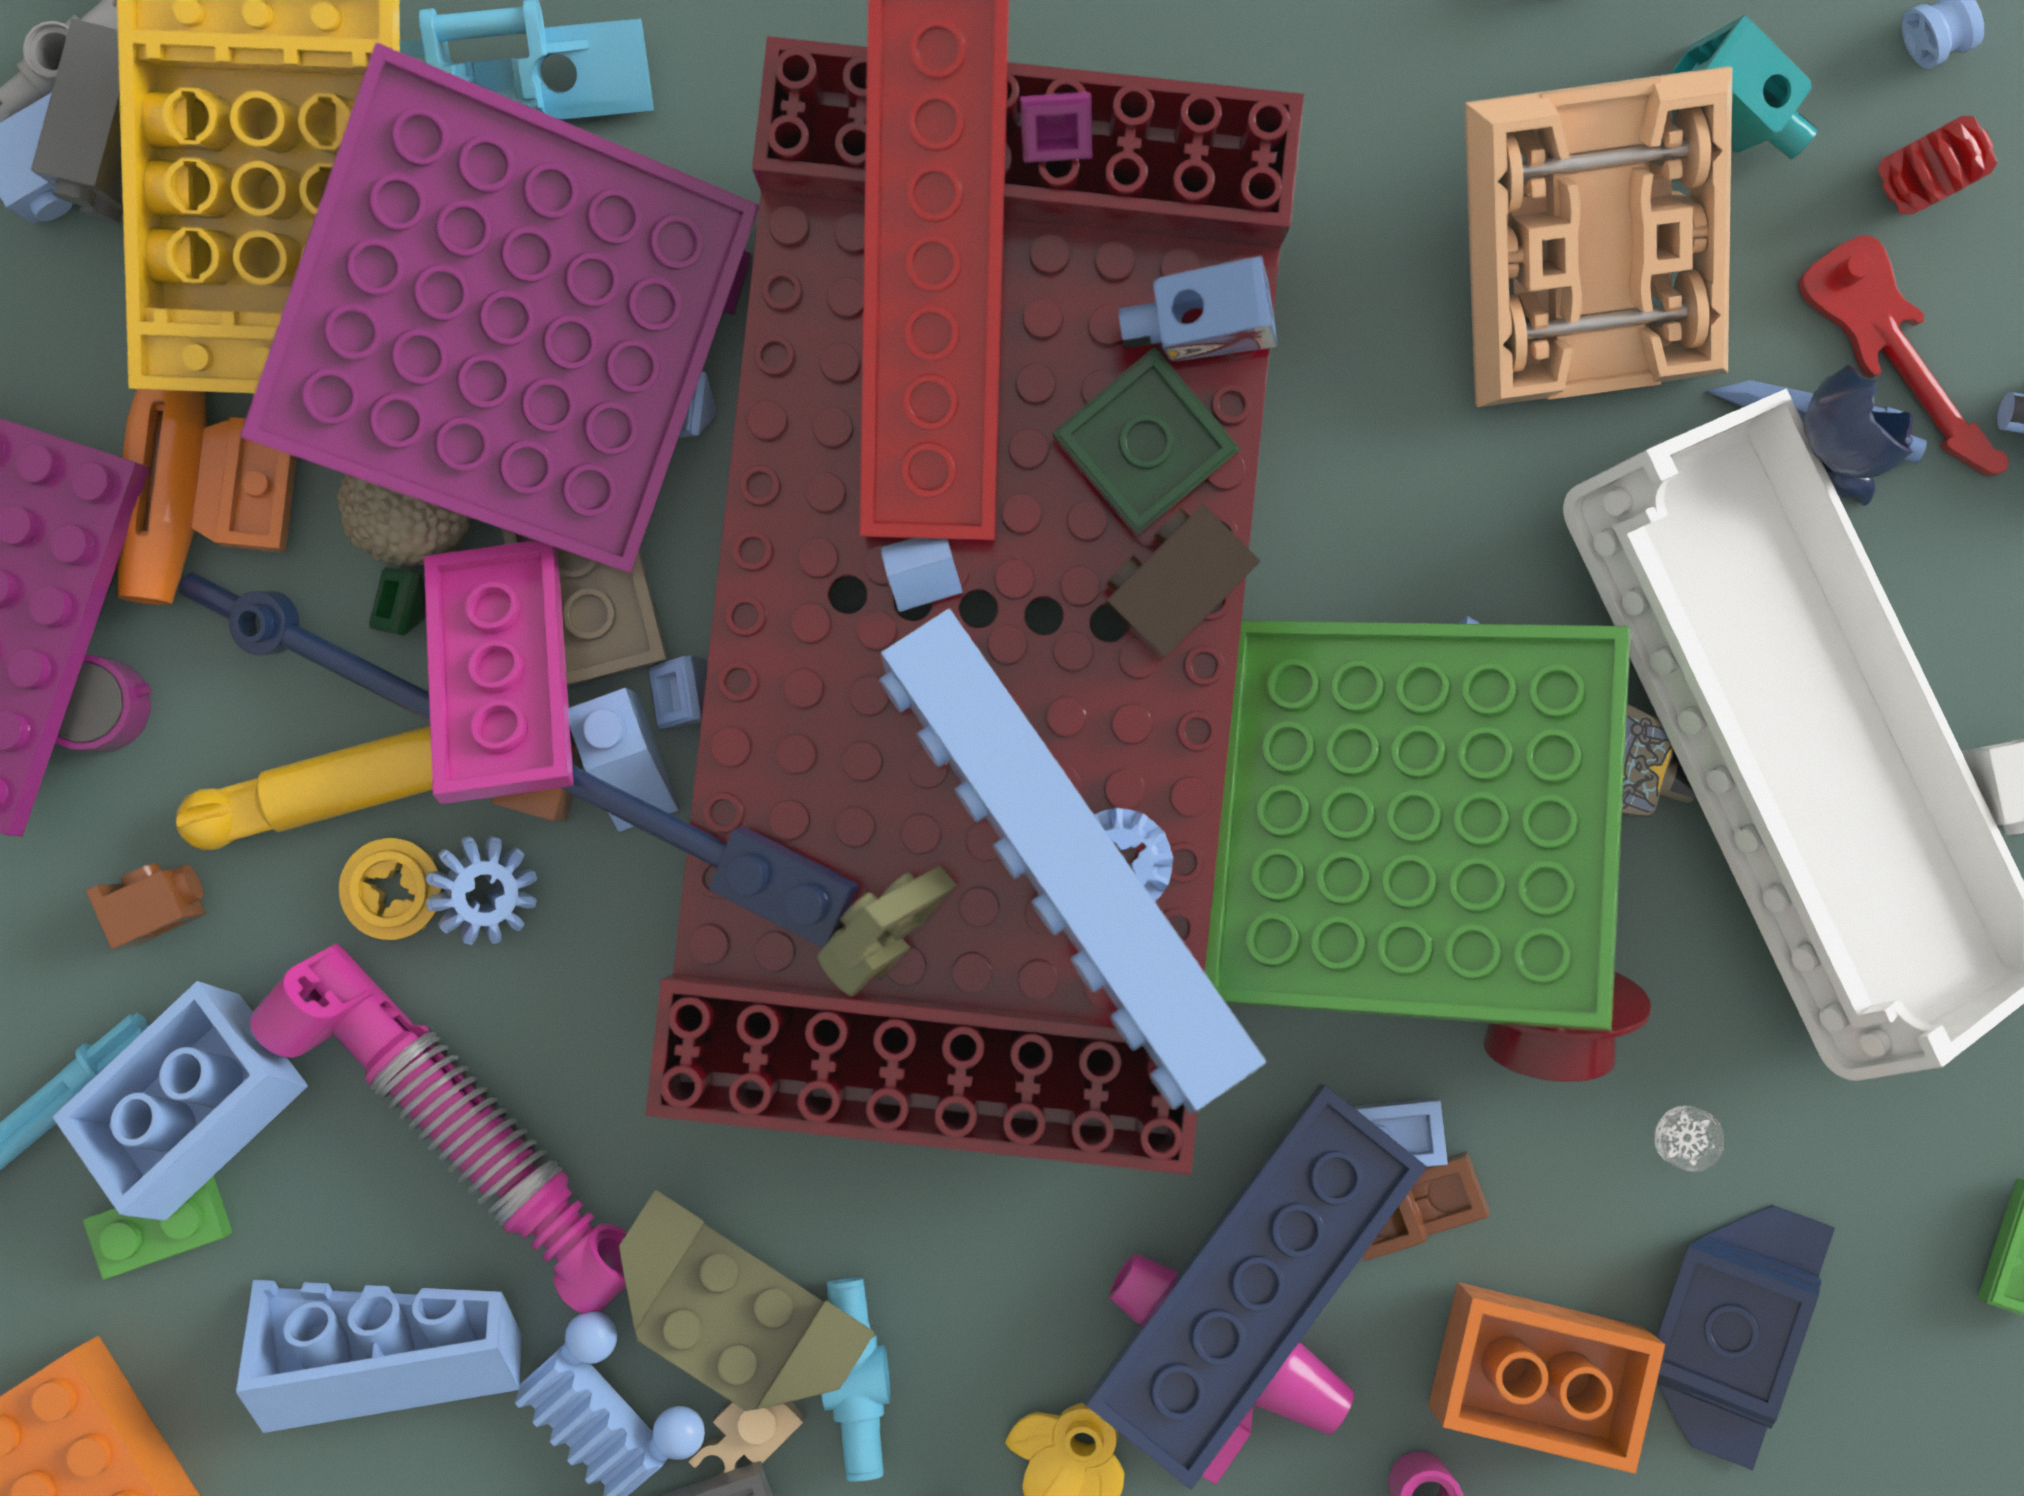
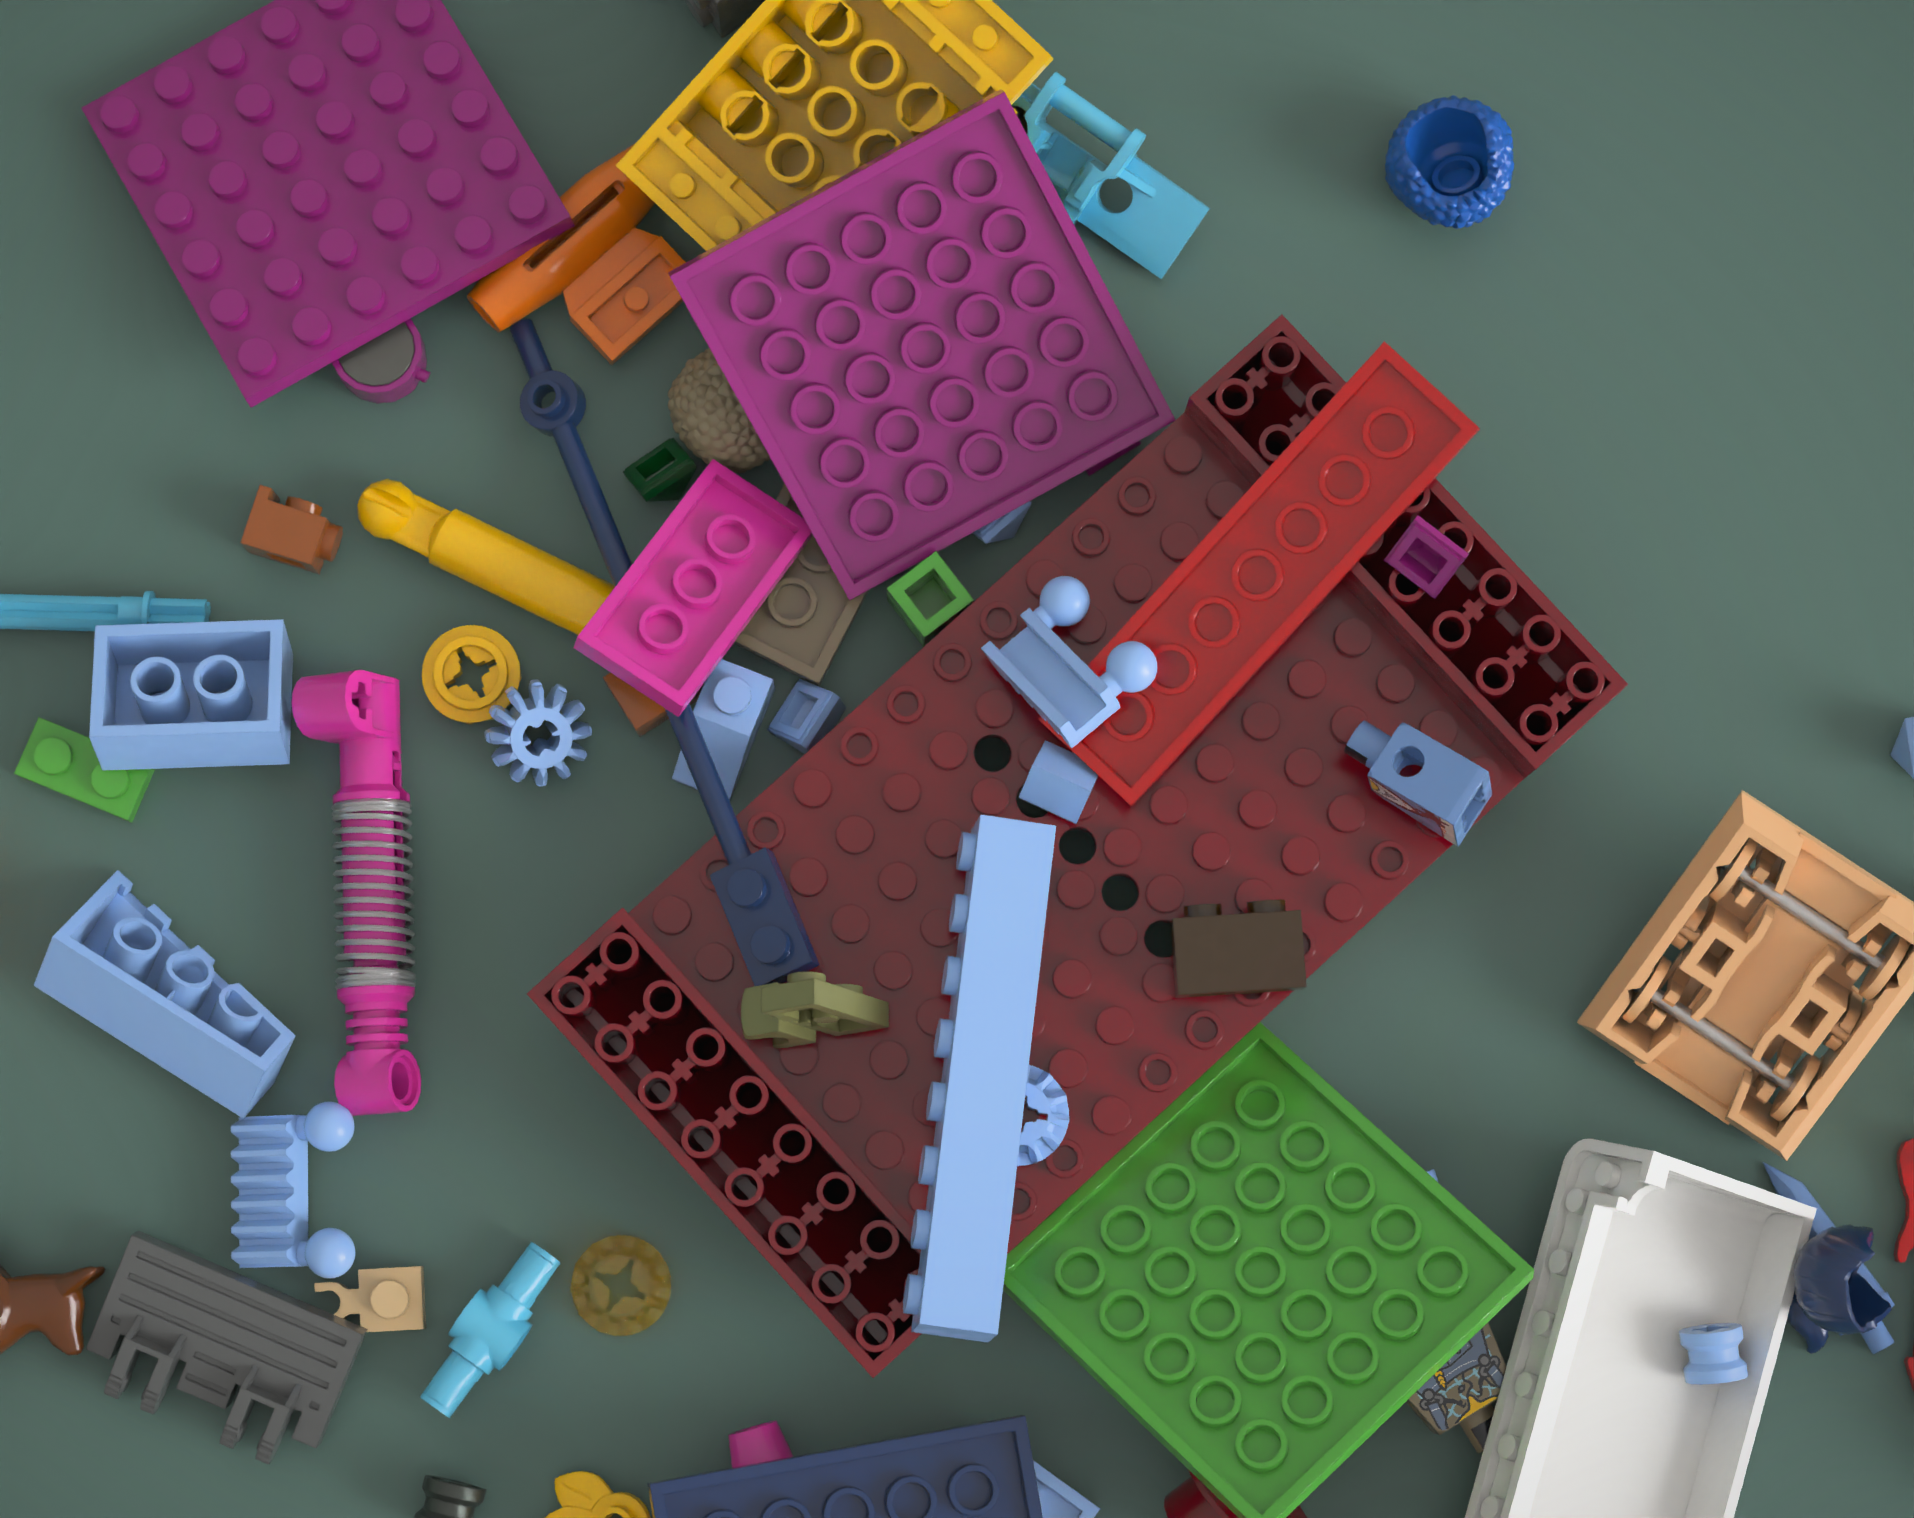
camera: 40 degrees right, 5 degrees down
olive piece [619,1190,875,1411] -> none
dark green tile [1052,347,1240,537] -> none
none -> clear yellow gear [570,1235,671,1336]
none -> bright green brick [887,551,974,647]
none -> light blue gear [981,576,1157,748]
none -> light blue wheel [1679,1323,1748,1385]

